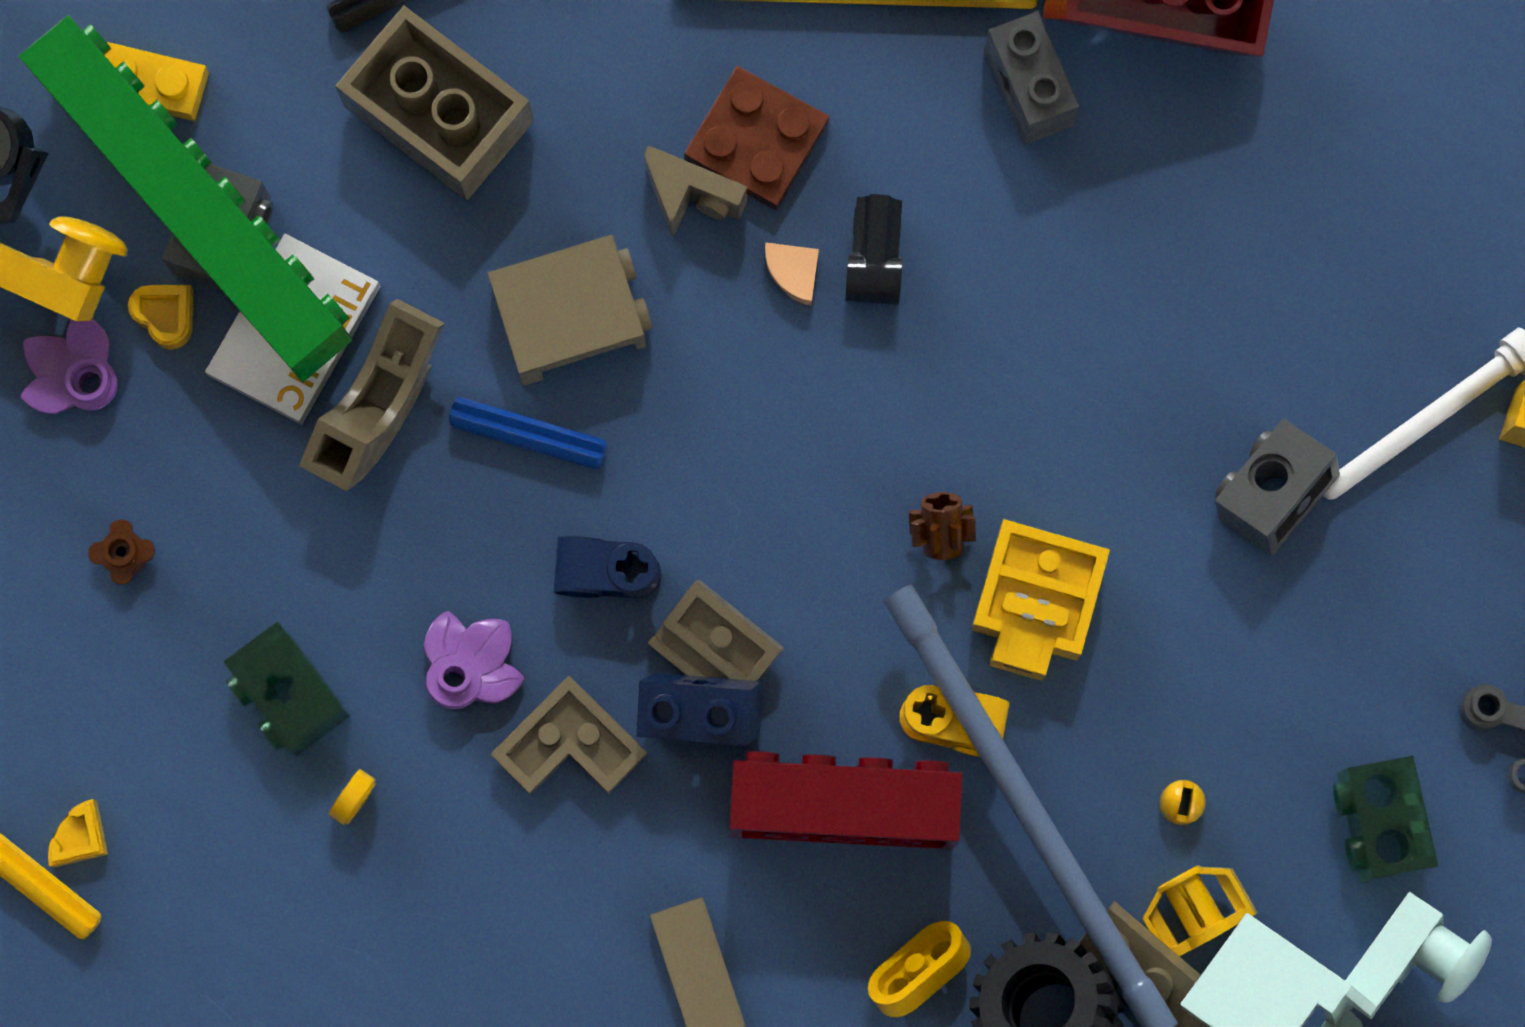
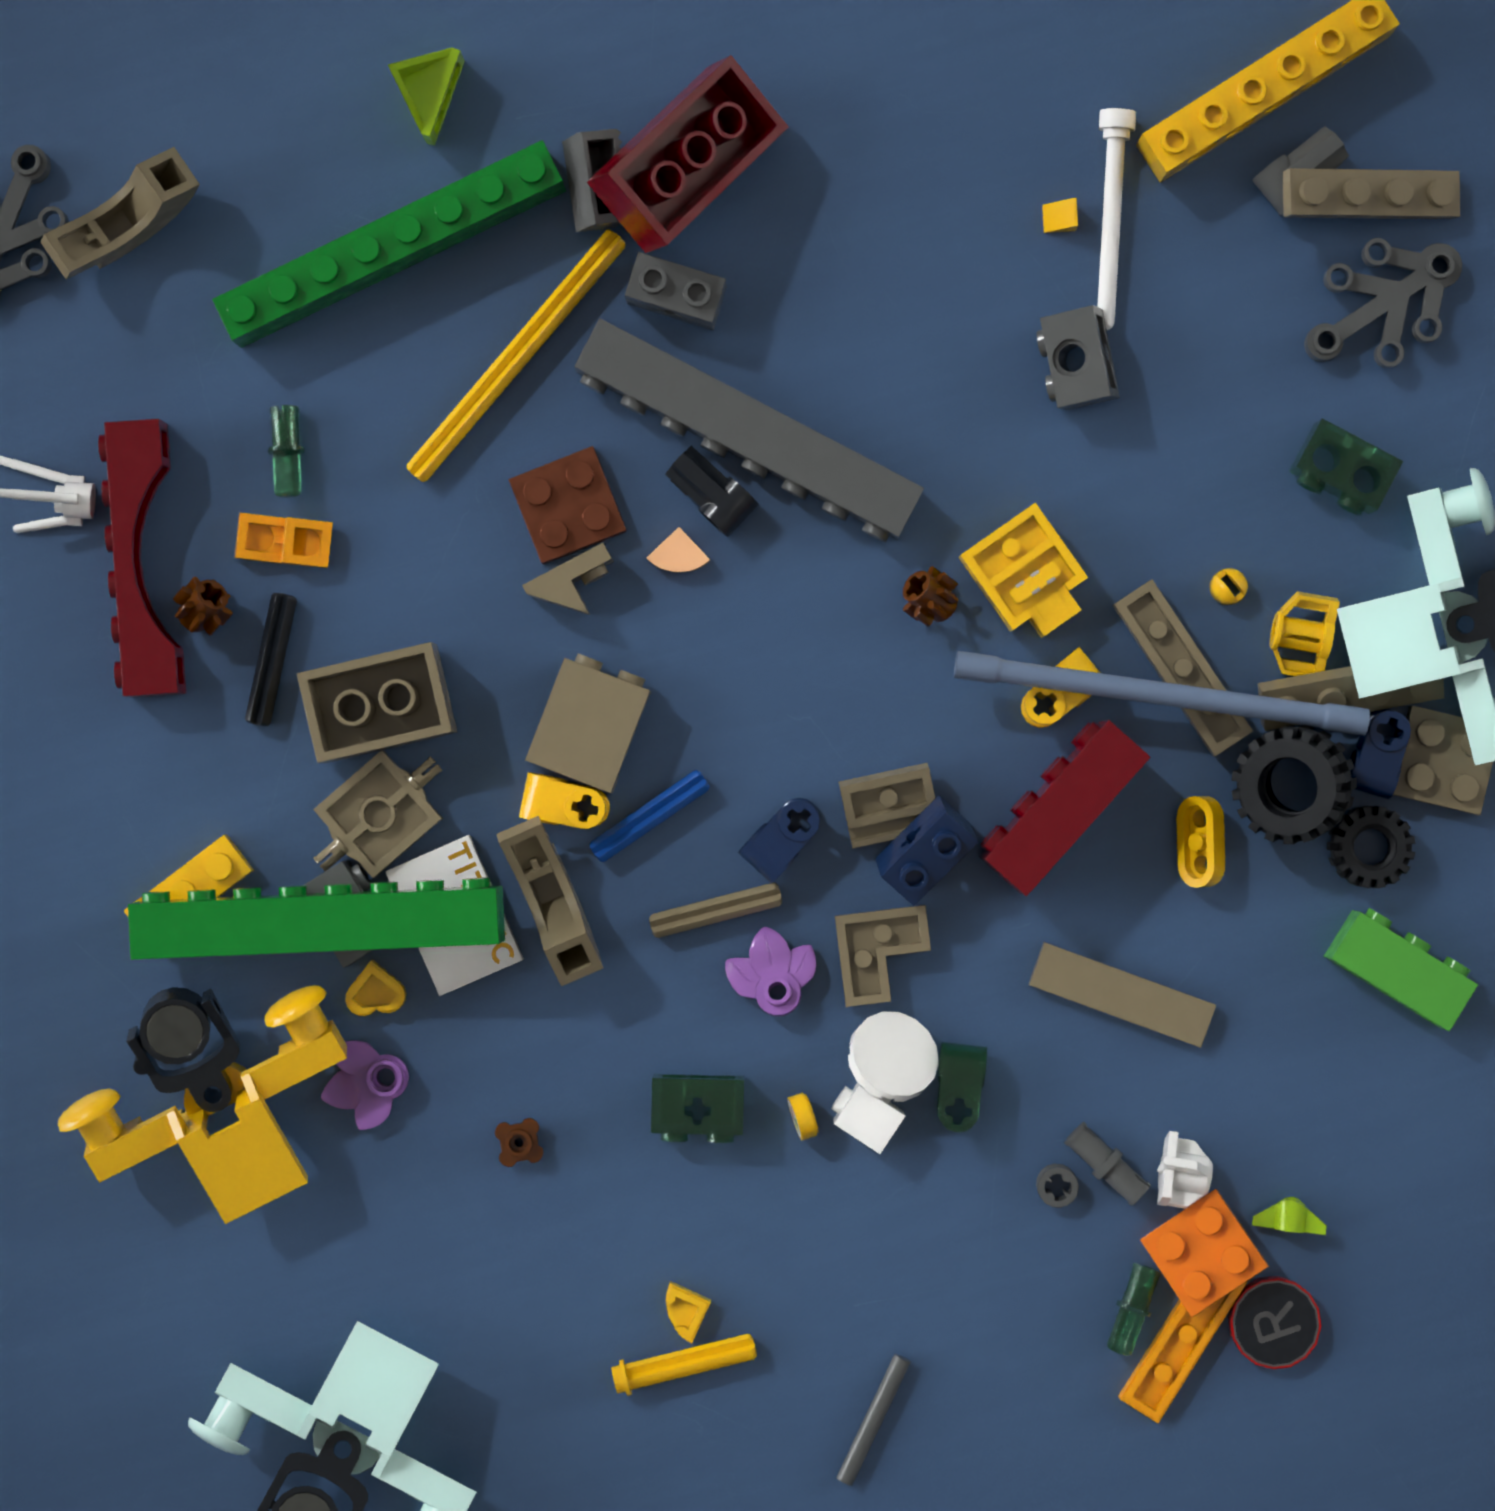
camera: 50 degrees left, 10 degrees up
none -> dark tan plate [313,750,443,878]
none -> yellow piece [519,772,610,829]
none -> dark grey brick [574,318,924,543]
none -> dark tan axle [649,882,782,938]
none -> white brick [831,1082,905,1154]
none -> white tile [848,1011,939,1102]
none -> clear green piece [937,1042,987,1132]
none -> yellow piece [1042,198,1078,233]
none -> dark tan plate [1112,579,1253,757]

